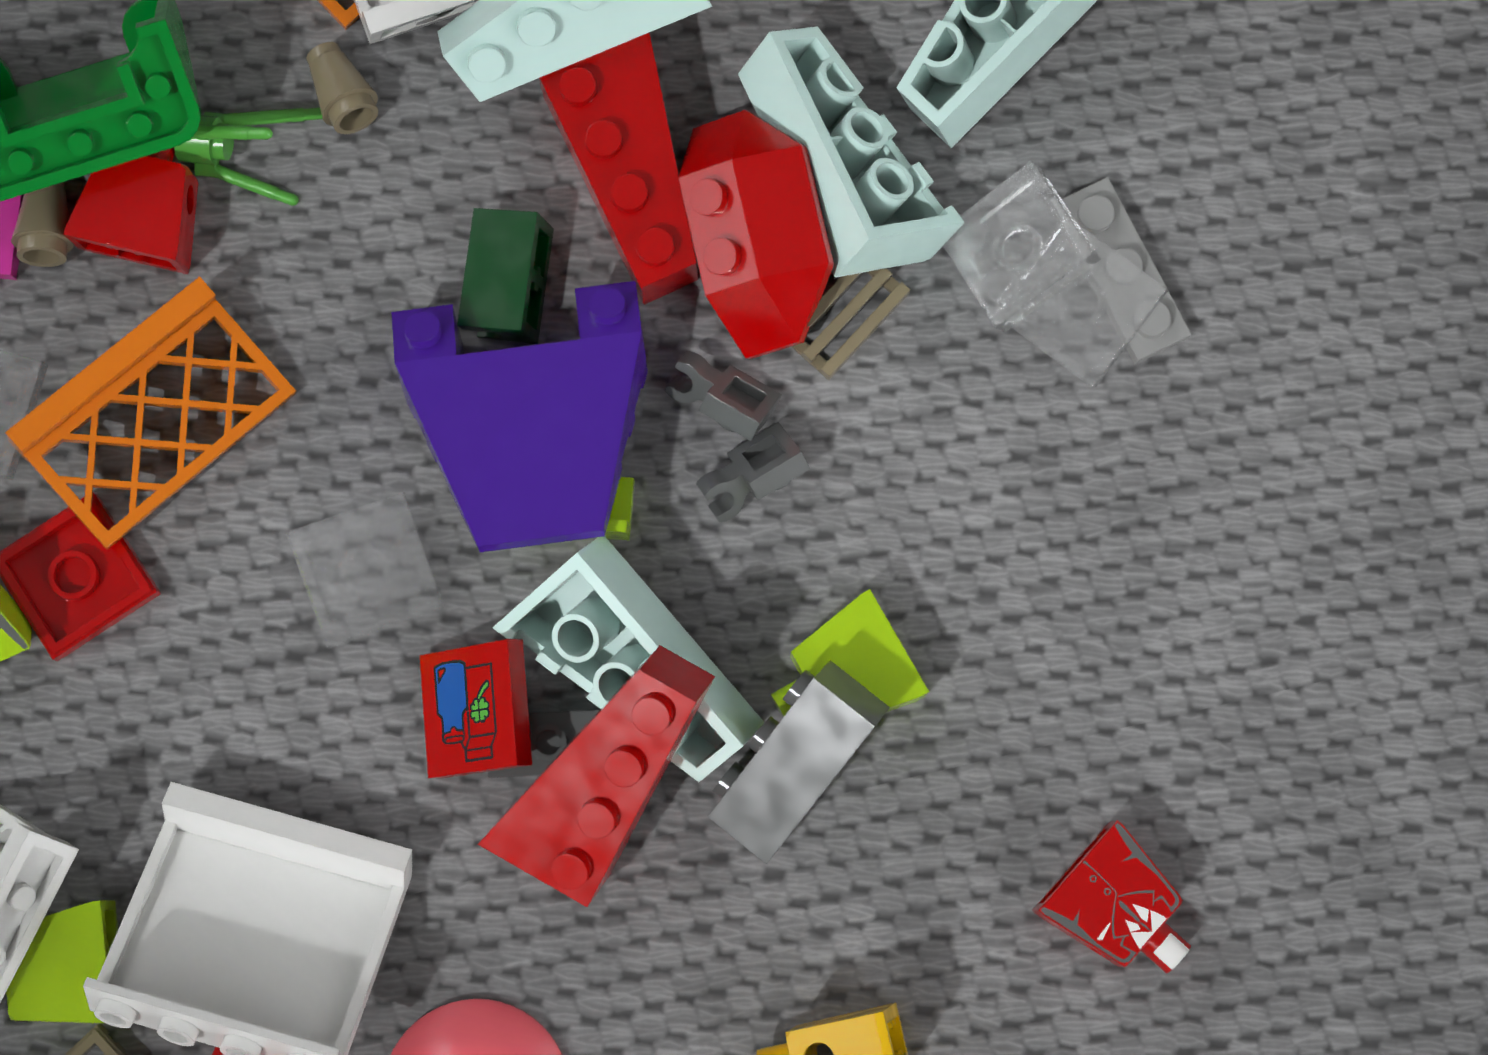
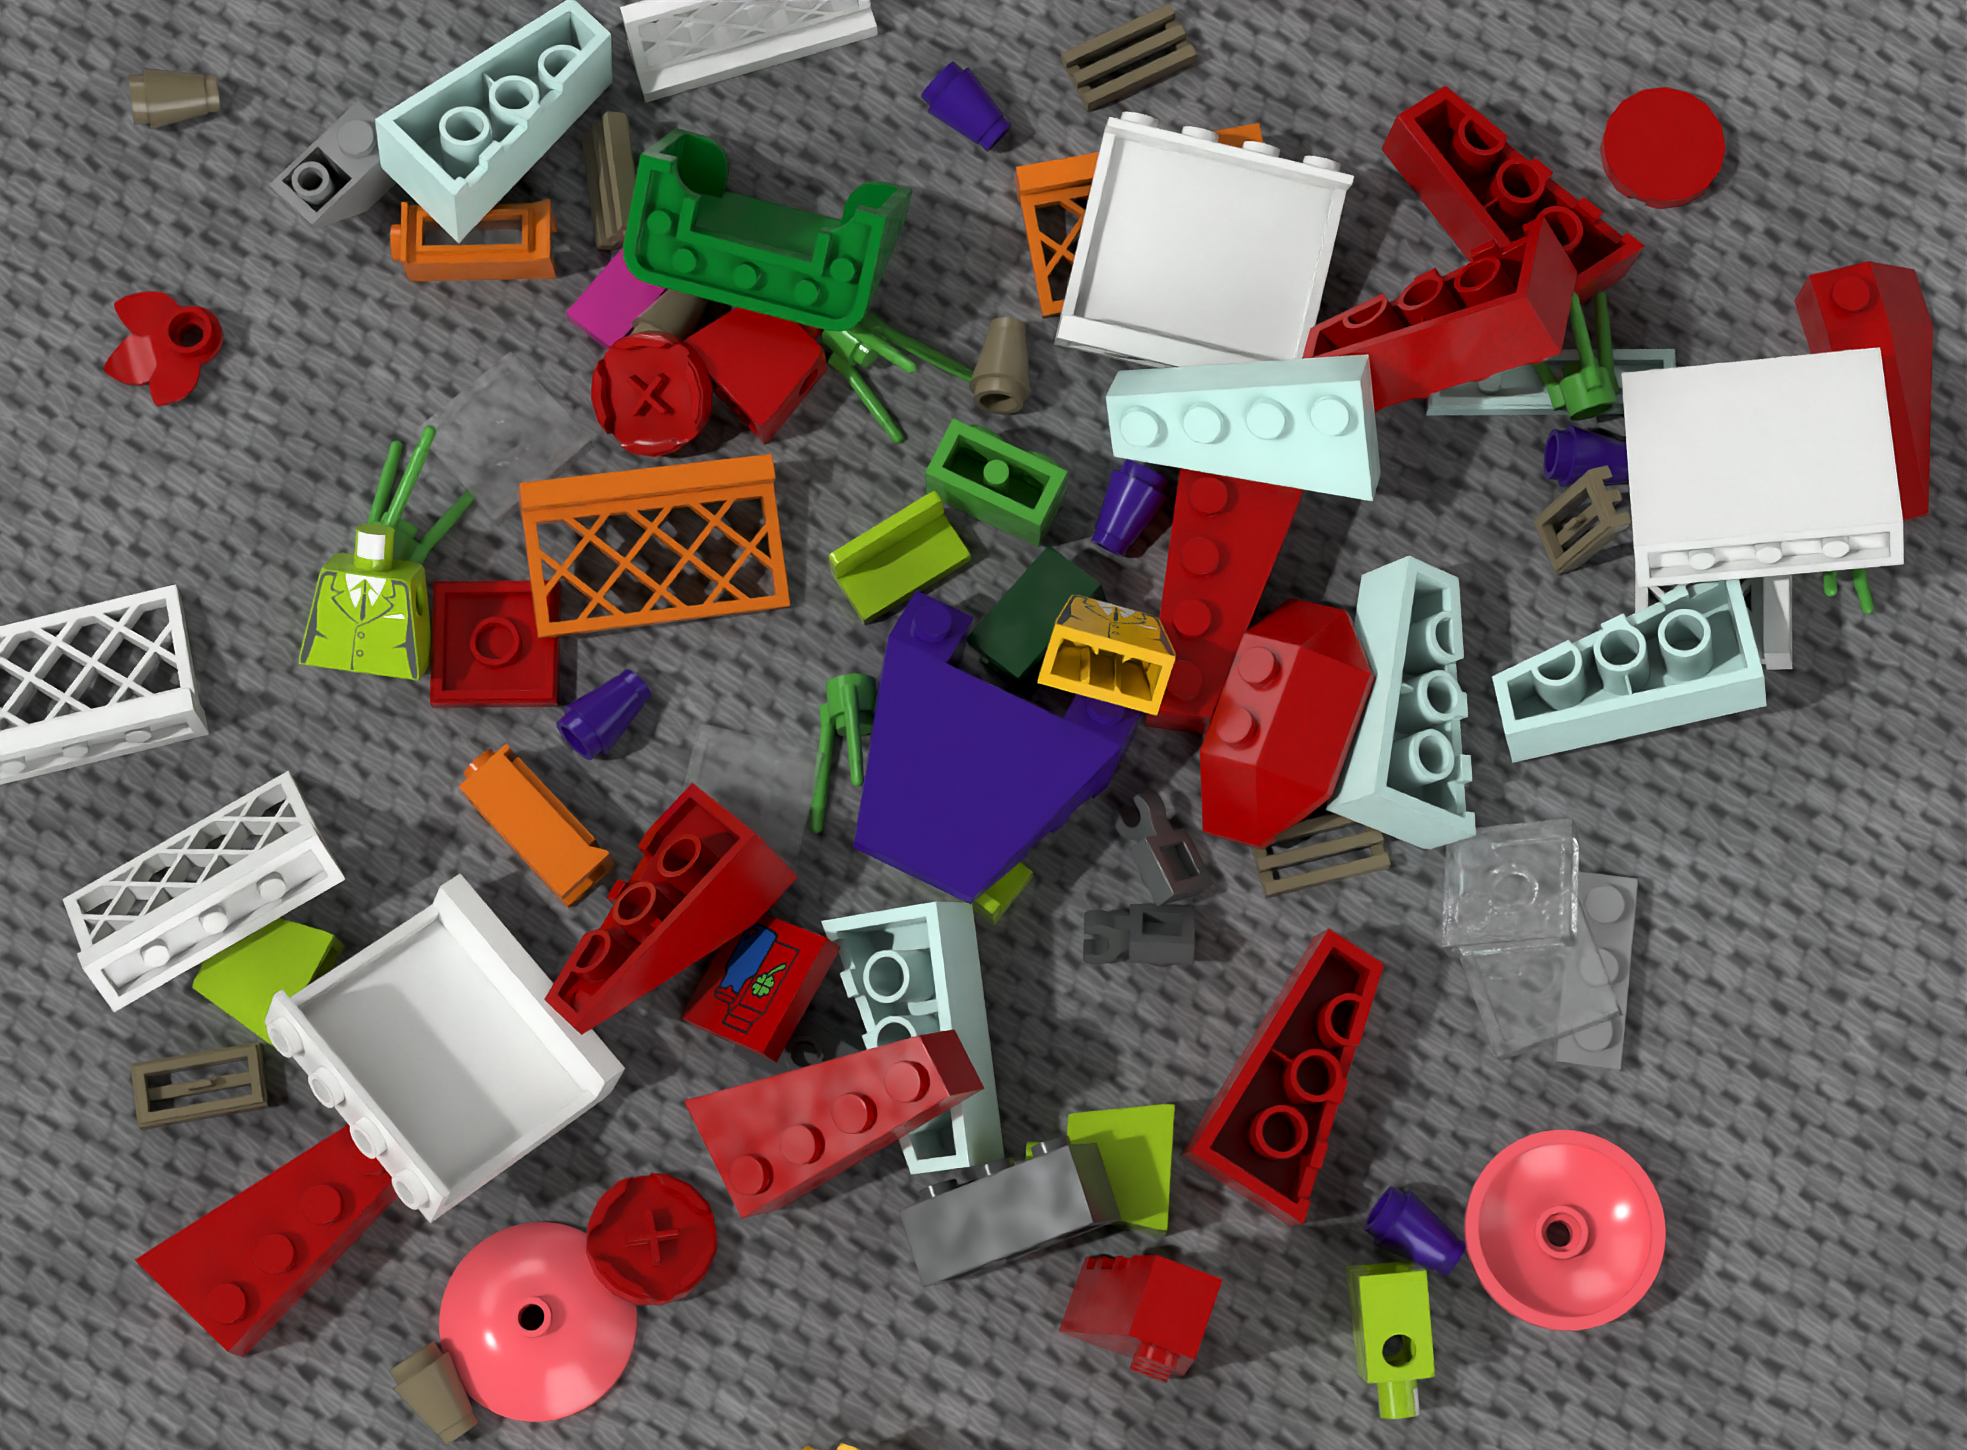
camera: 35 degrees right, 5 degrees down
none -> orange window [458,743,616,908]
none -> red wedge [544,782,798,1035]
none -> dark purple cone [556,669,652,760]
none -> red tile [586,1173,718,1306]
none -> red tile [591,330,713,457]
none -> bright green plant [810,673,877,834]
none -> lime panel [828,490,971,625]
none -> bright green brick [925,418,1068,547]
none -> yellow torso [1037,595,1176,716]
none -> red wedge [1059,1255,1223,1383]
none -> dark purple cone [1091,459,1170,558]
none -> red wedge [1180,929,1384,1226]
none -> lime torso [1345,1260,1435,1419]
none -> dark purple cone [1363,1186,1466,1276]
none -> coral dish [1464,1130,1666,1331]

